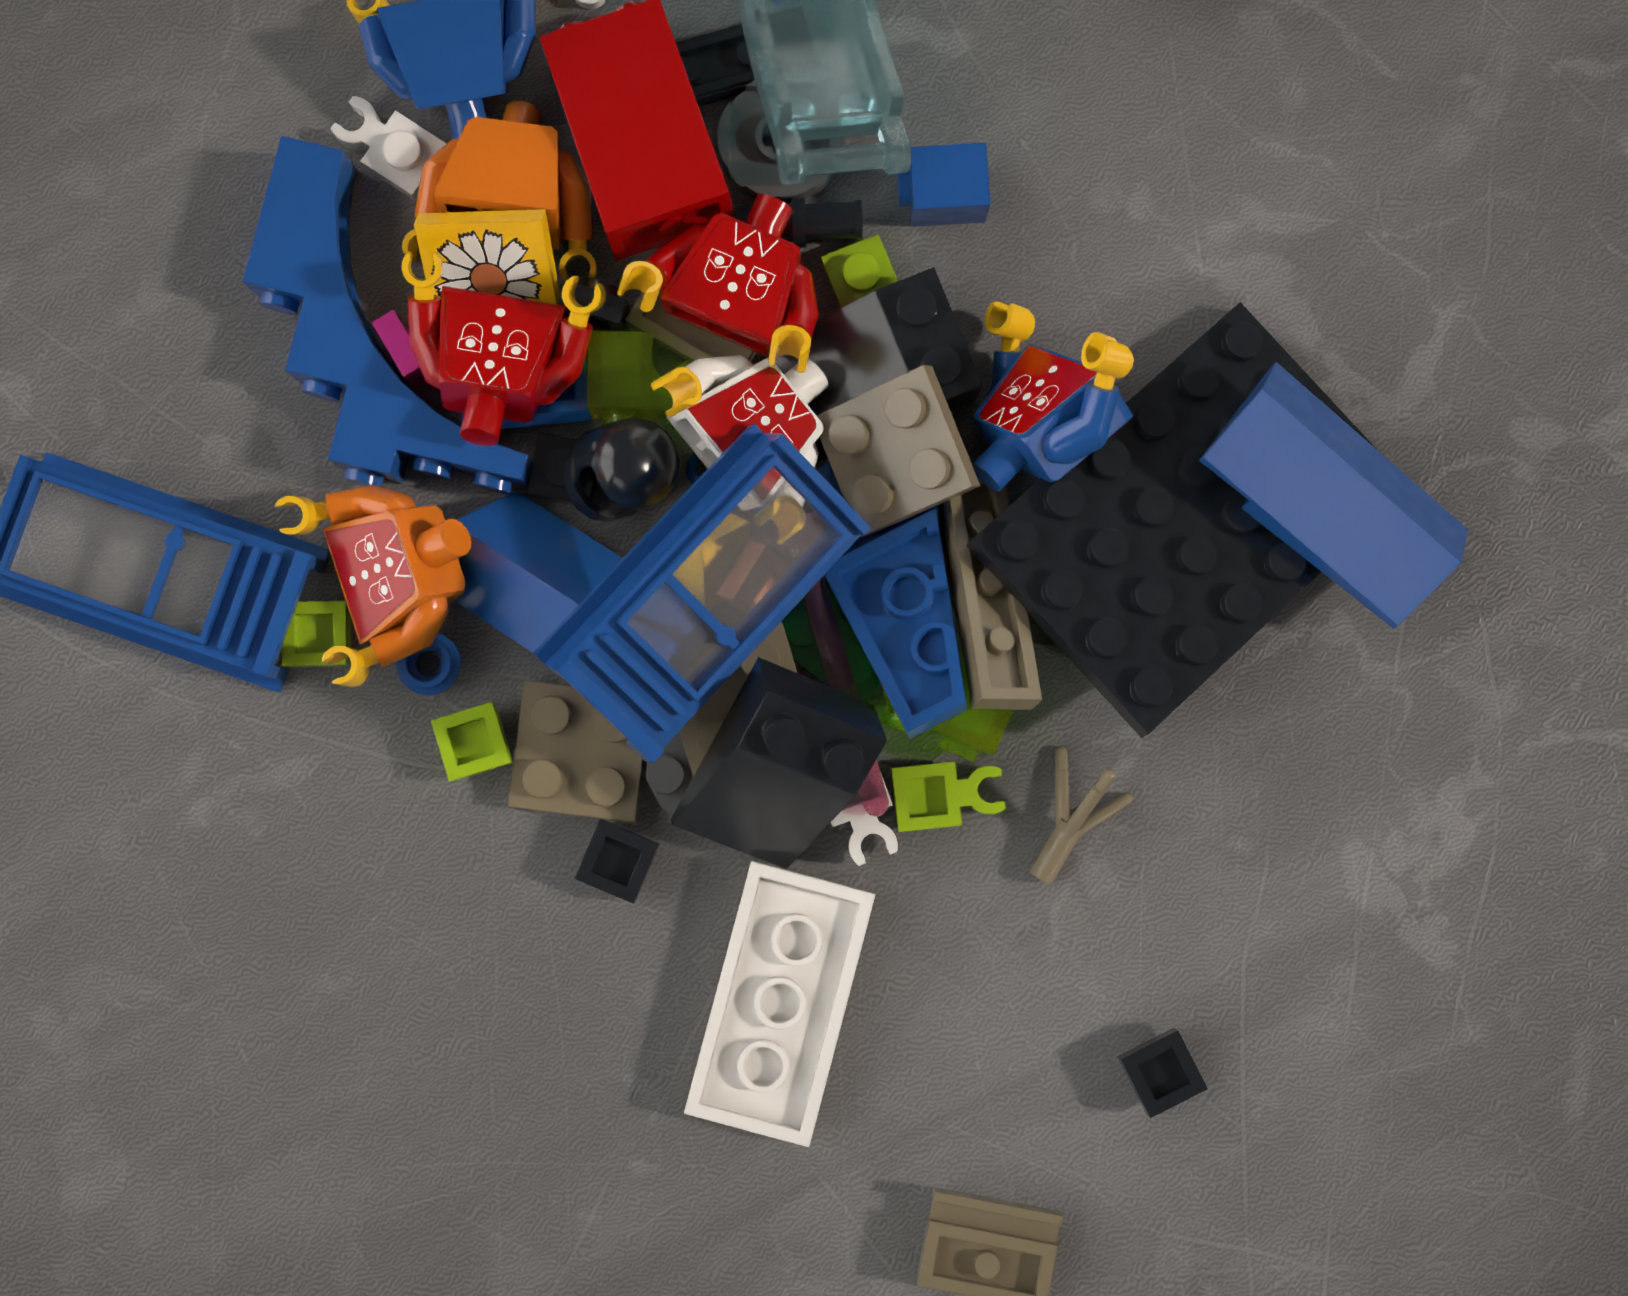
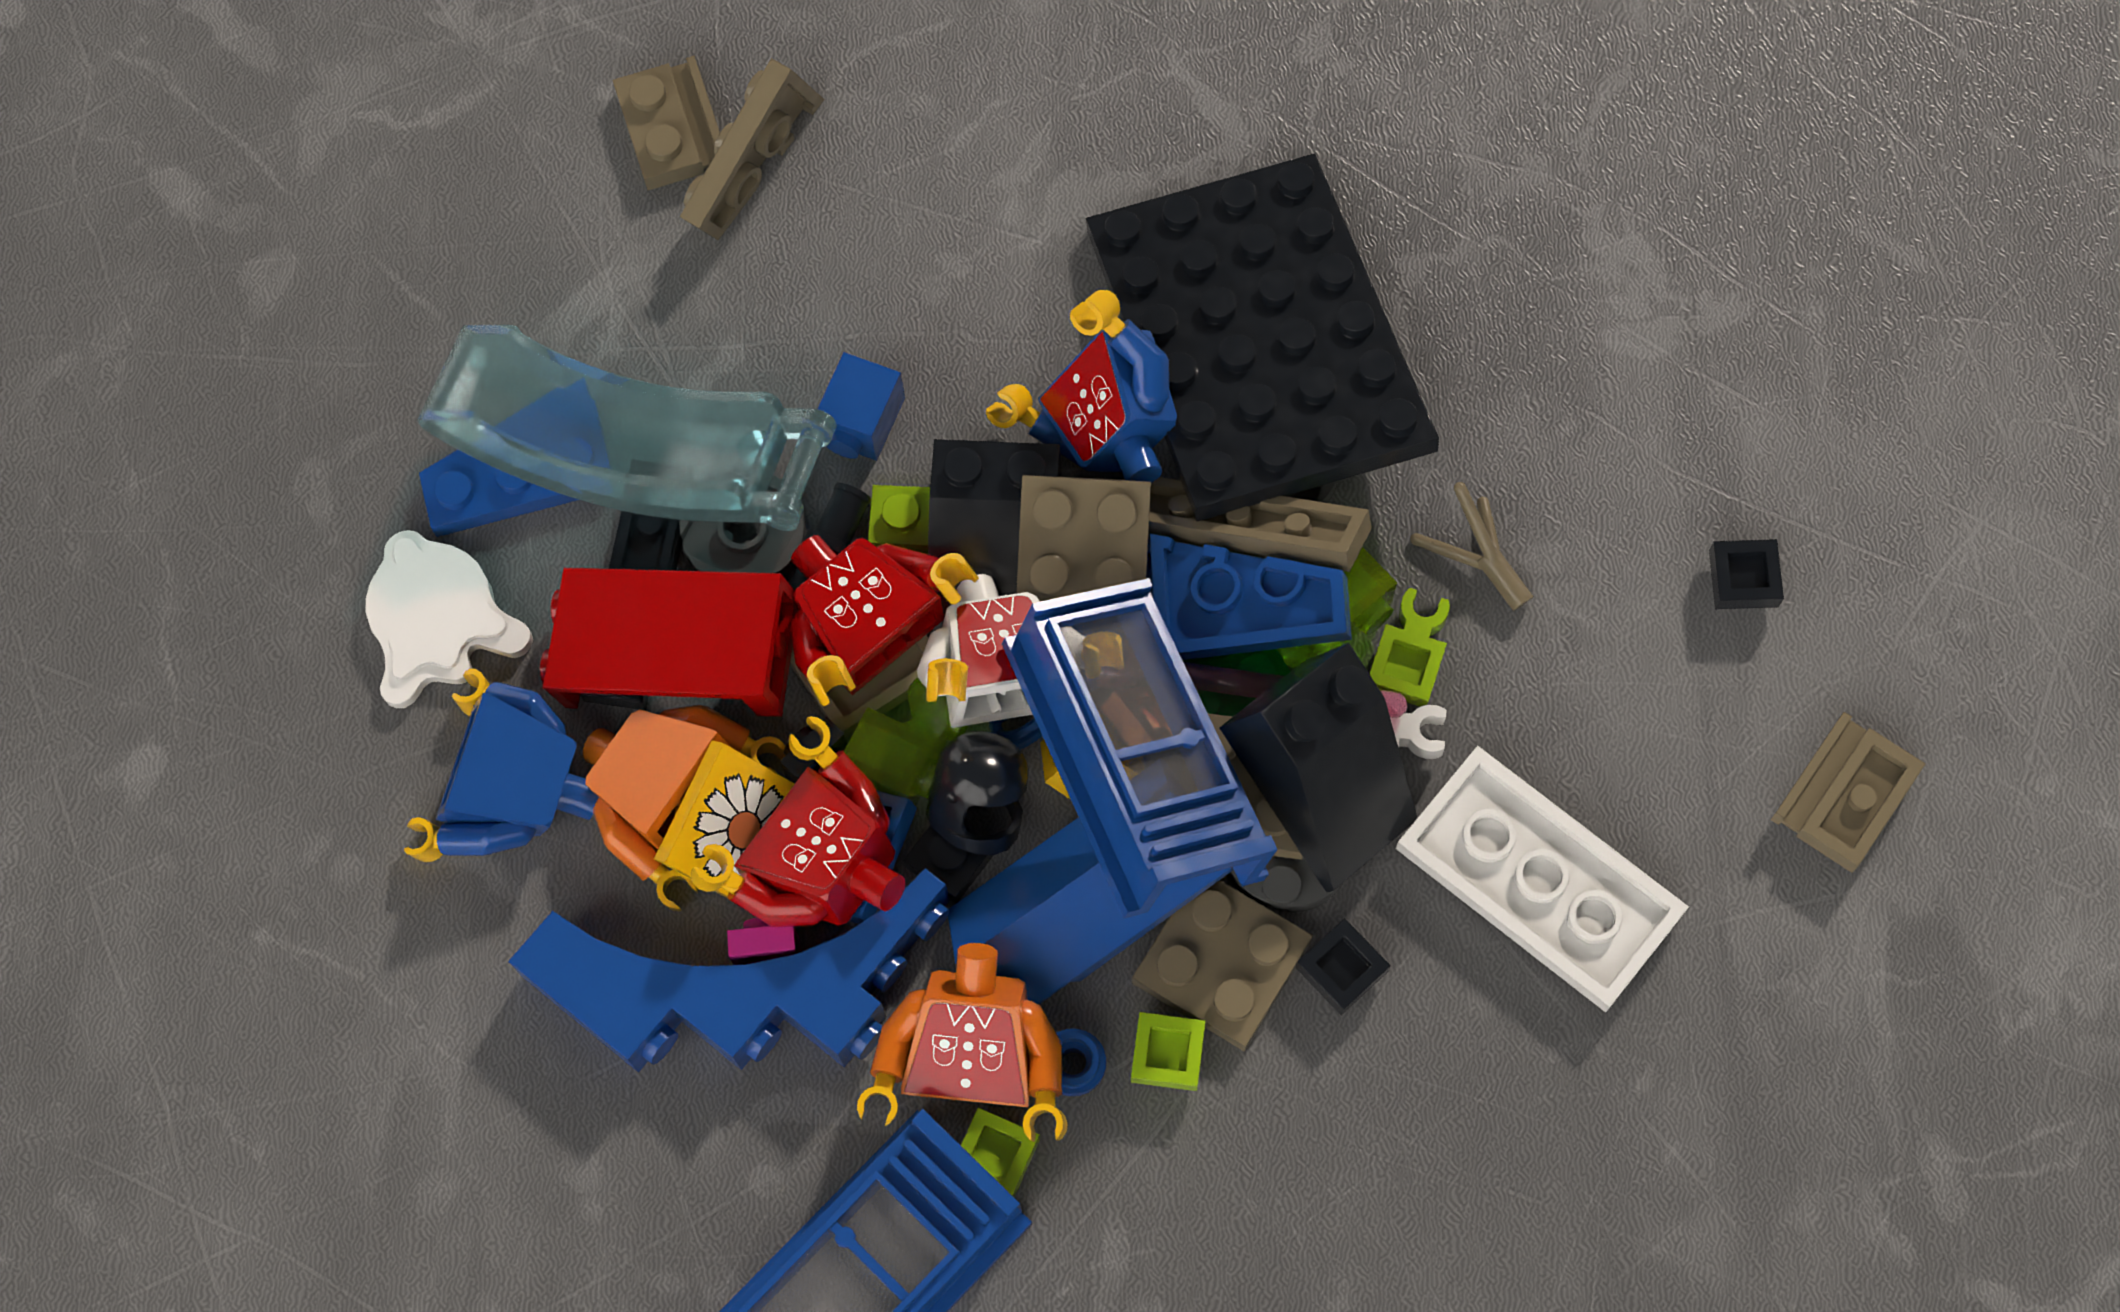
camera: 60 degrees left, 15 degrees down
white plate [330,96,447,201] -> none
blue slope [1199,362,1468,629] -> none

